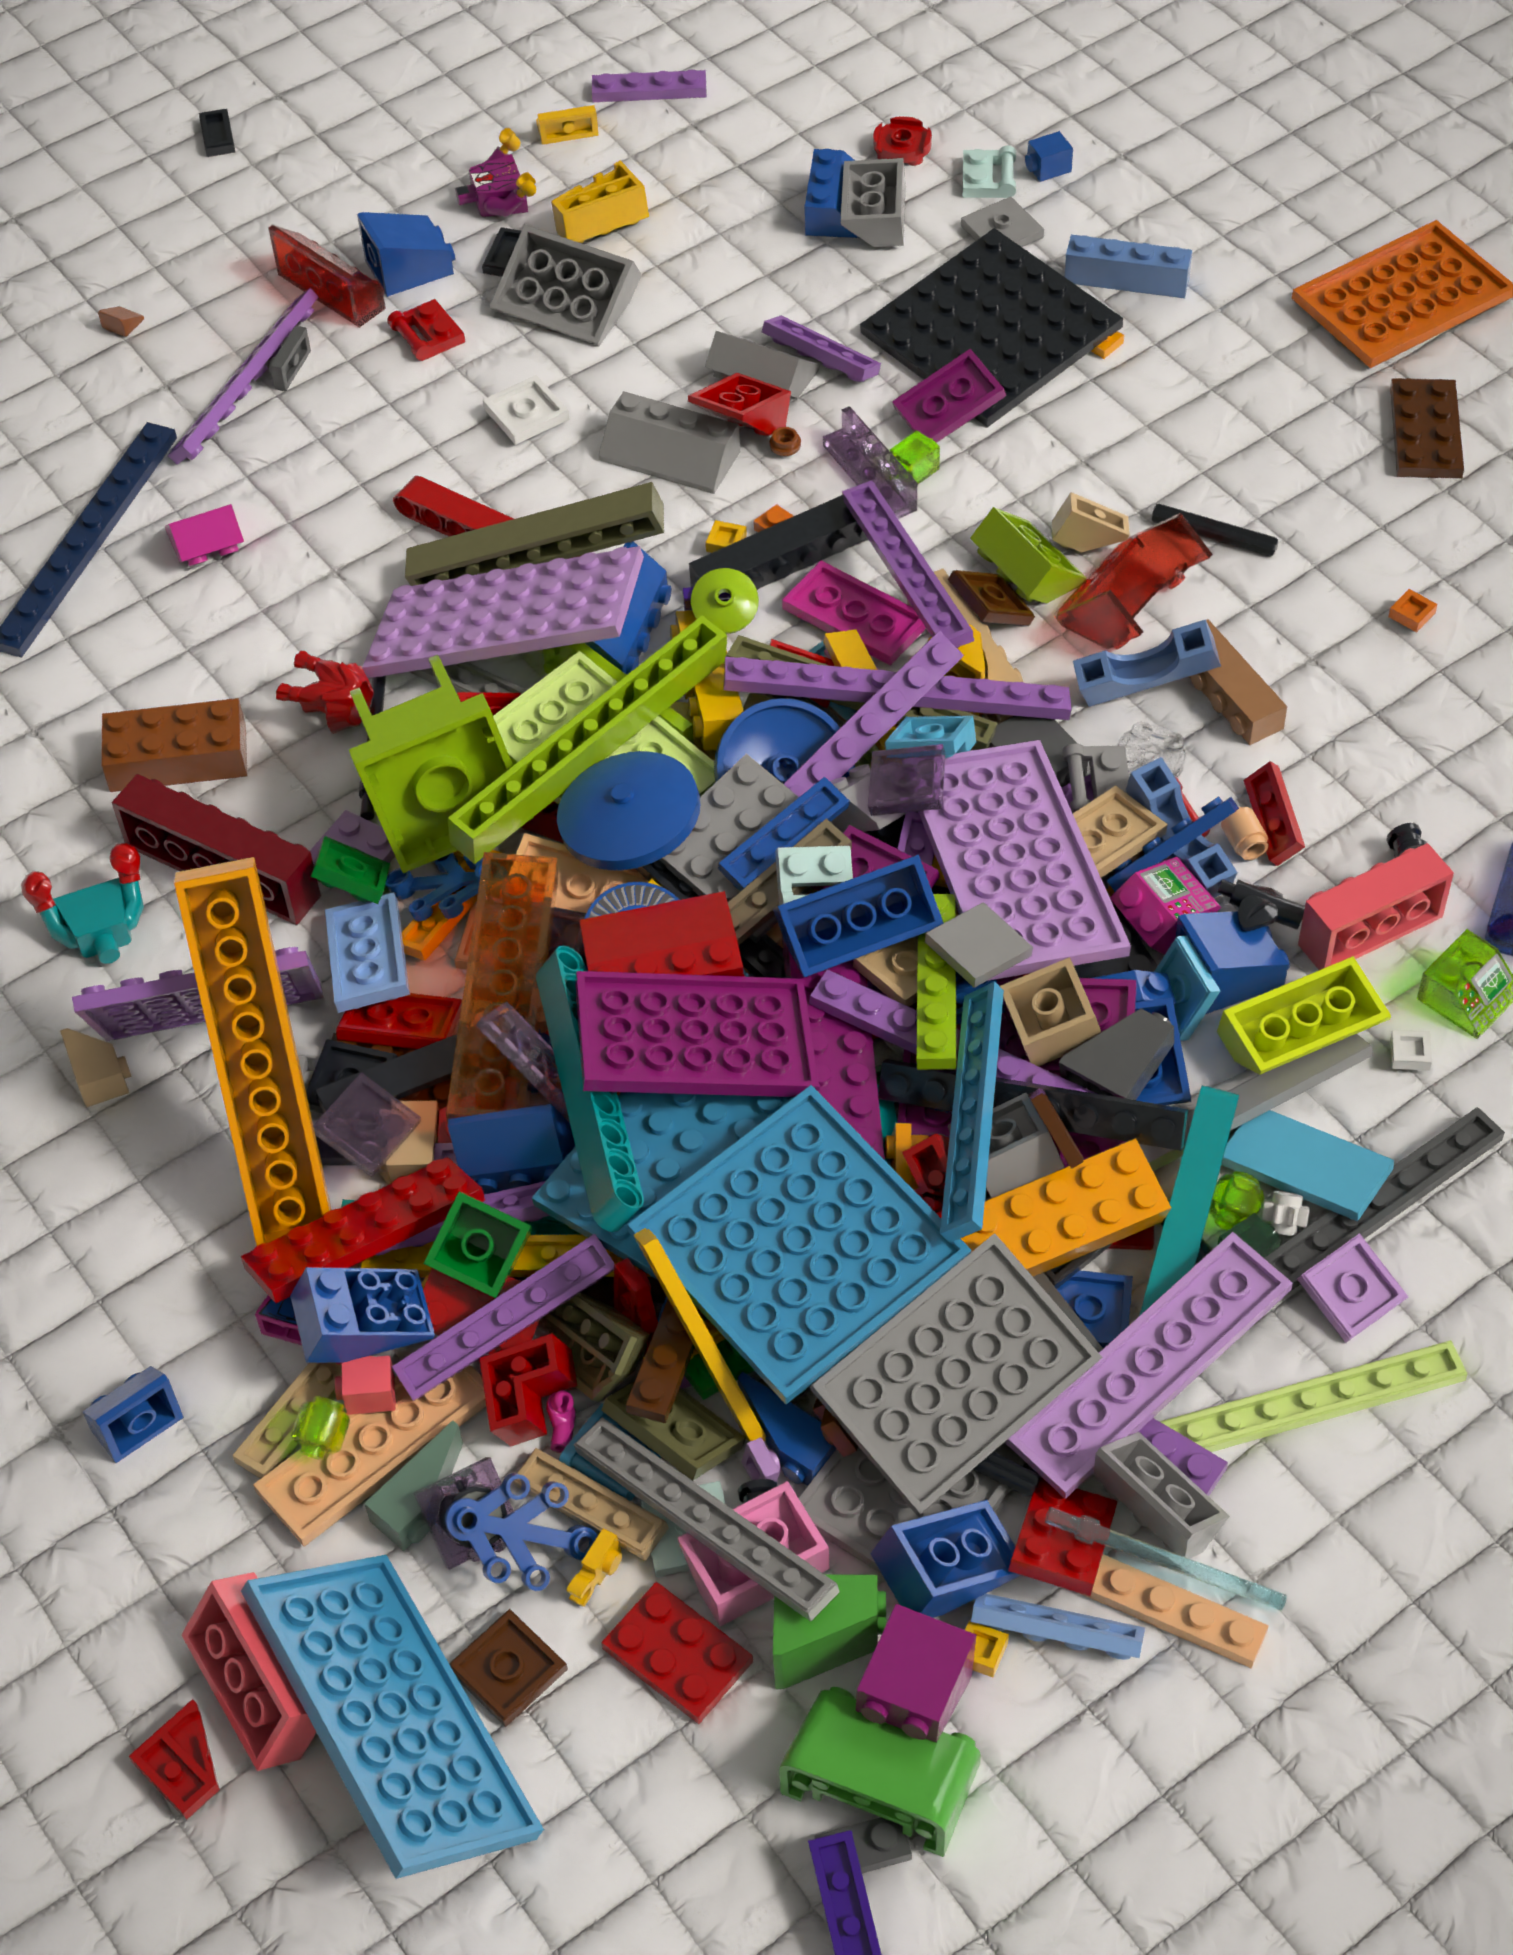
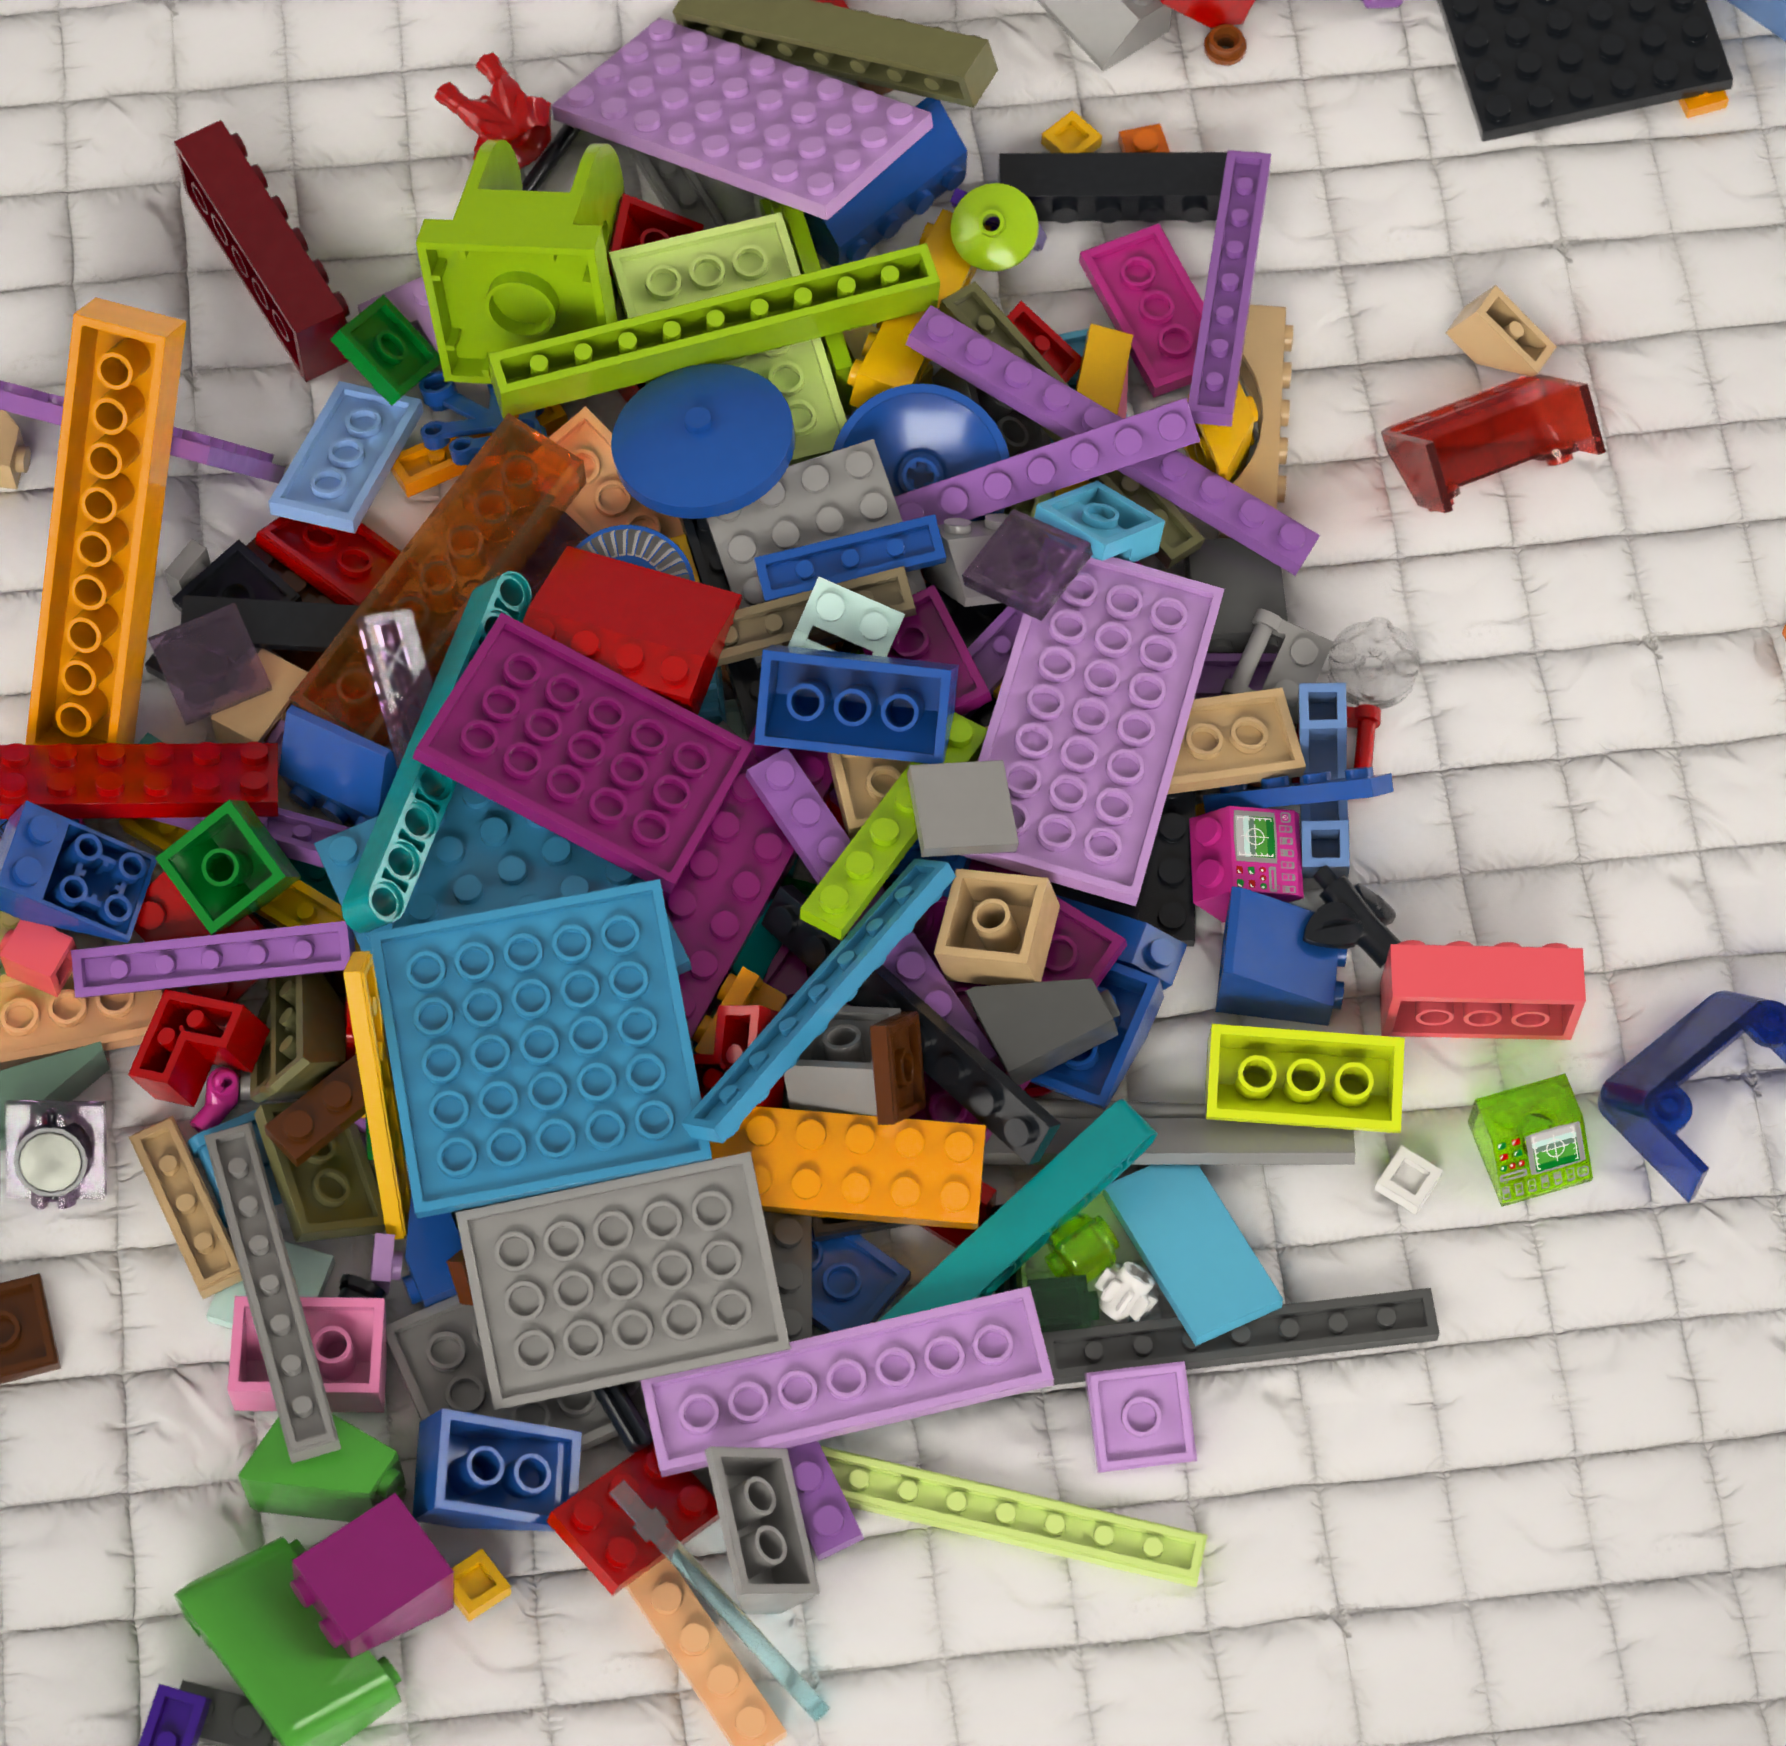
camera: 25 degrees right, 10 degrees up
teal torso [21,843,144,964] -> none
dark orange brick [101,698,247,792] -> none
blue plant [445,1473,597,1591] -> none
yellow plate [566,1528,622,1607] -> none
red plate [601,1581,753,1724] -> none
clear purple fence [823,406,918,519] -> none
clear neon green brick [890,430,940,489] -> none
magenta plate [892,349,1006,449] -> none
reddish brown tile [948,570,1035,626] -> none
lime slope [970,507,1088,604] -> none
light blue plate [971,1594,1145,1660] -> none
medium blue arch [1073,619,1221,707] -> none
black axle [1152,503,1278,556] -> none
medium azure tile [1154,936,1220,1041] -> none
medium nougat brick [1189,619,1288,745] -> none
light nougat brick [1221,807,1268,860] -> none
red plate [1243,761,1305,866] -> none
black wheel [1386,823,1427,858] -> none

